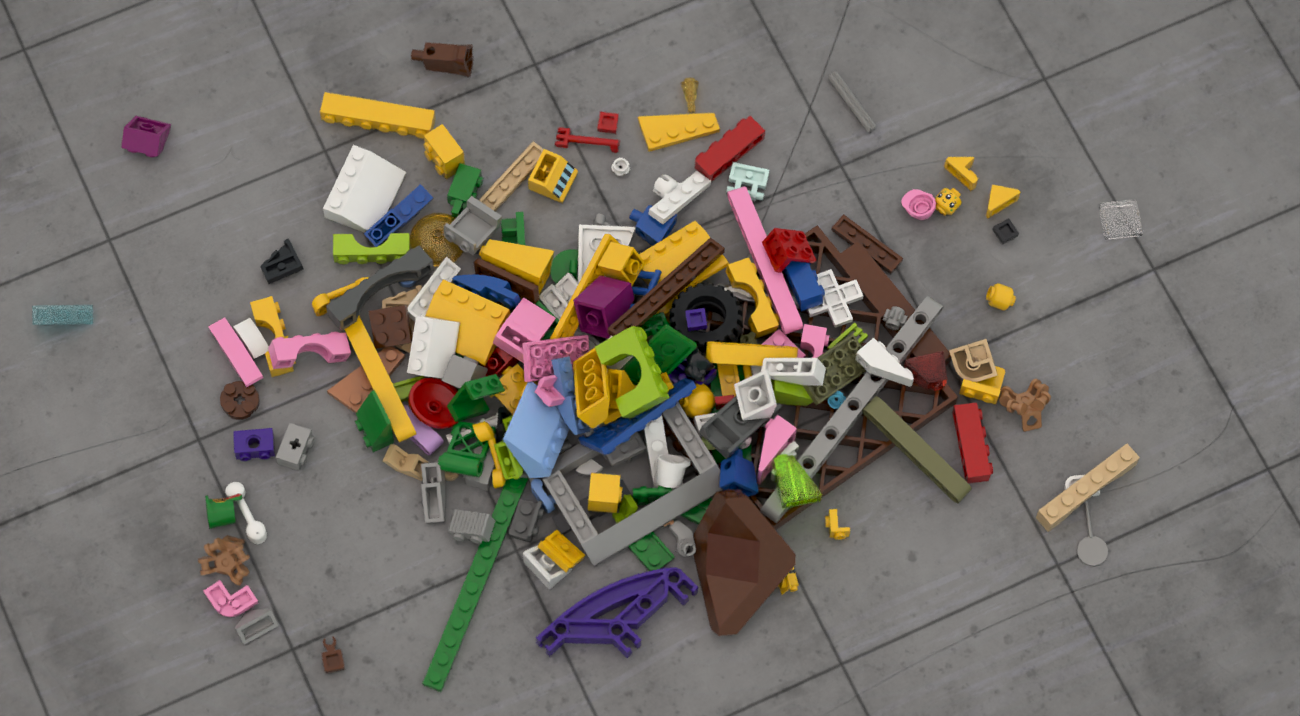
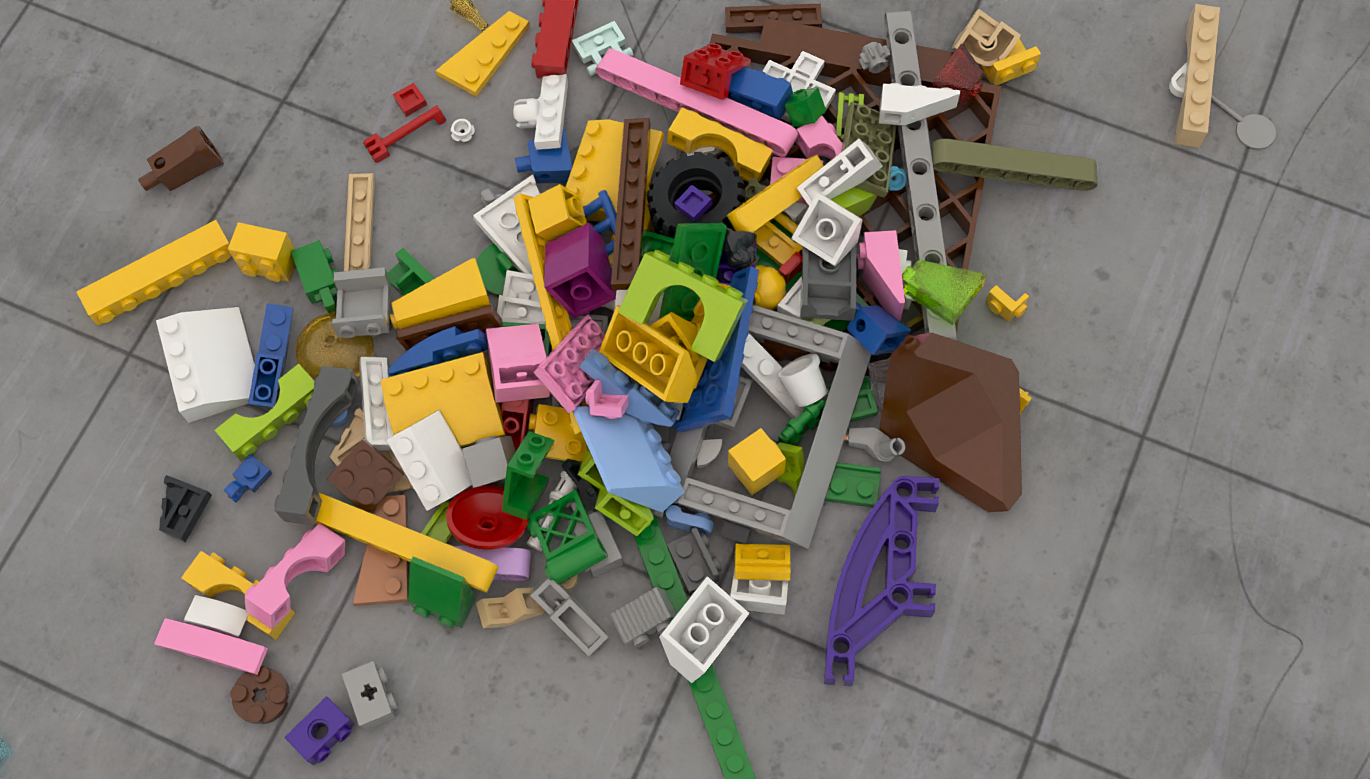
camera: 35 degrees left, 0 degrees up
yellow piece [312,277,369,316] -> none
yellow piece [473,422,506,489] -> none
yellow slope [528,149,578,204] -> none
red brick [952,402,993,484] -> none
medium nougat piece [999,379,1051,432] -> none
none -> blue plate [224,454,272,502]
none -> white slope [659,577,749,683]
none -> green brick [784,87,826,127]

